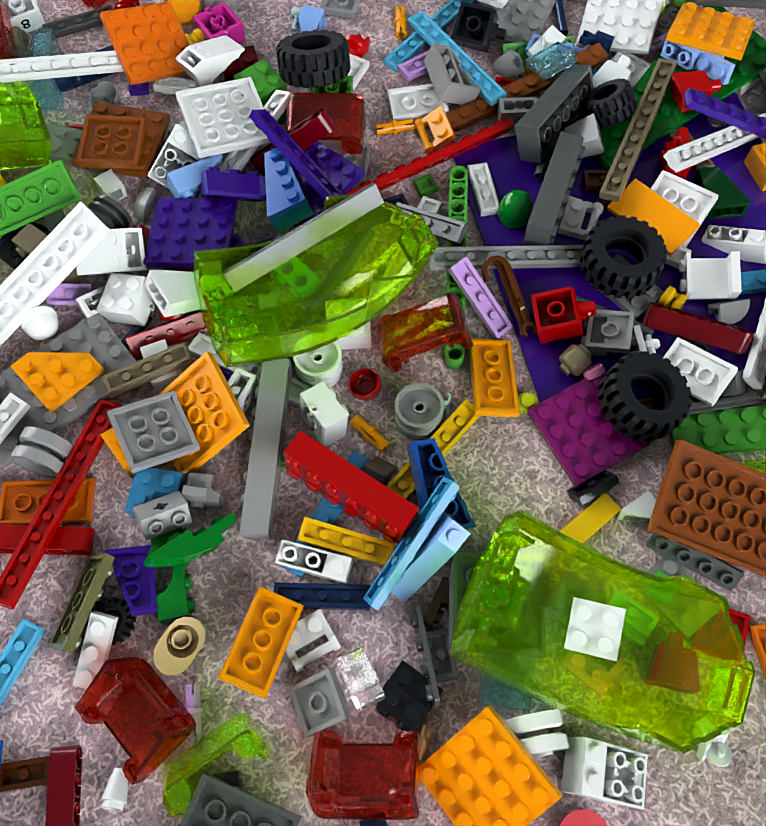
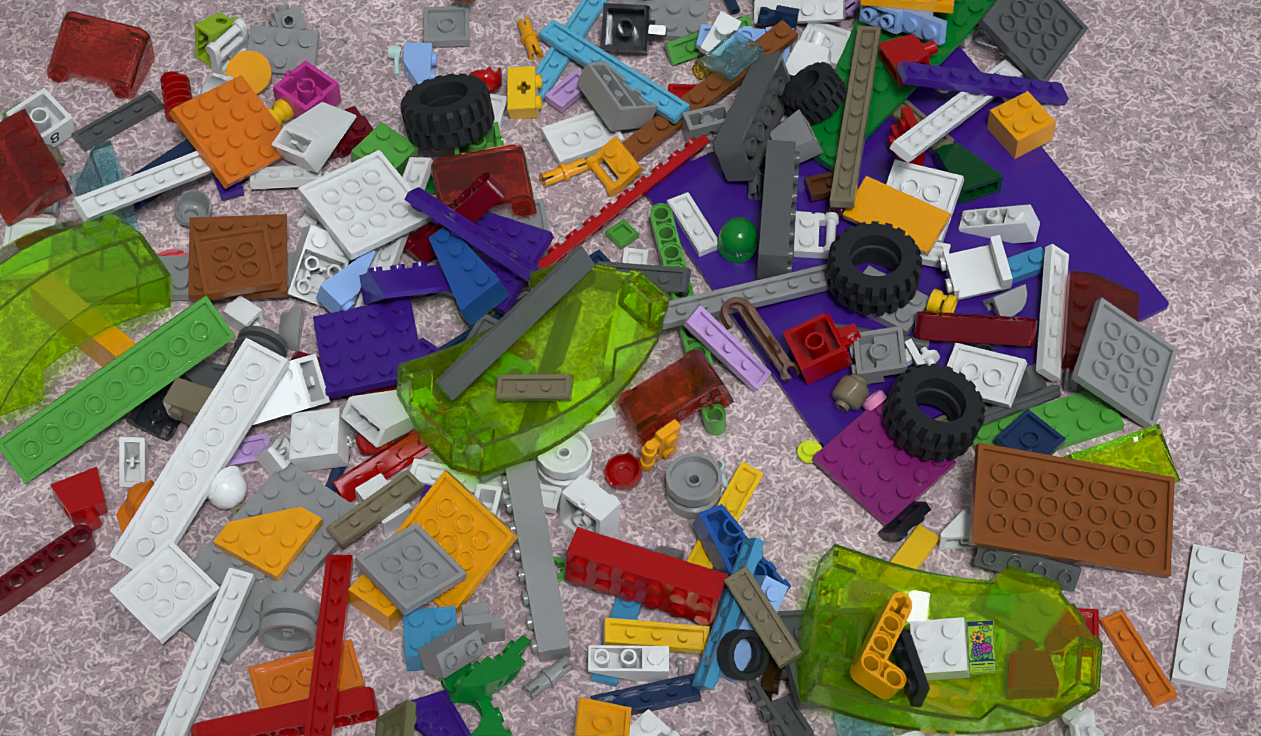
camera: 15 degrees left, 10 degrees down
light orange pin [349,414,391,453] -> none
light orange tile [468,338,520,417] -> none
light grey brick [493,50,525,79] -> none
none -> dark tan tile [496,374,574,401]
none -> yellow brick [507,66,543,119]
none -> light grey pin [522,655,574,700]
none -> light orange plate [640,419,681,472]
none -> black tyre [717,629,769,681]
none -> dark tan tile [724,566,803,669]
none -> light orange beam [850,592,913,700]
none -> black plate [891,630,930,708]
none -> tile [966,620,997,676]
none -> dark blue tile [993,409,1066,455]

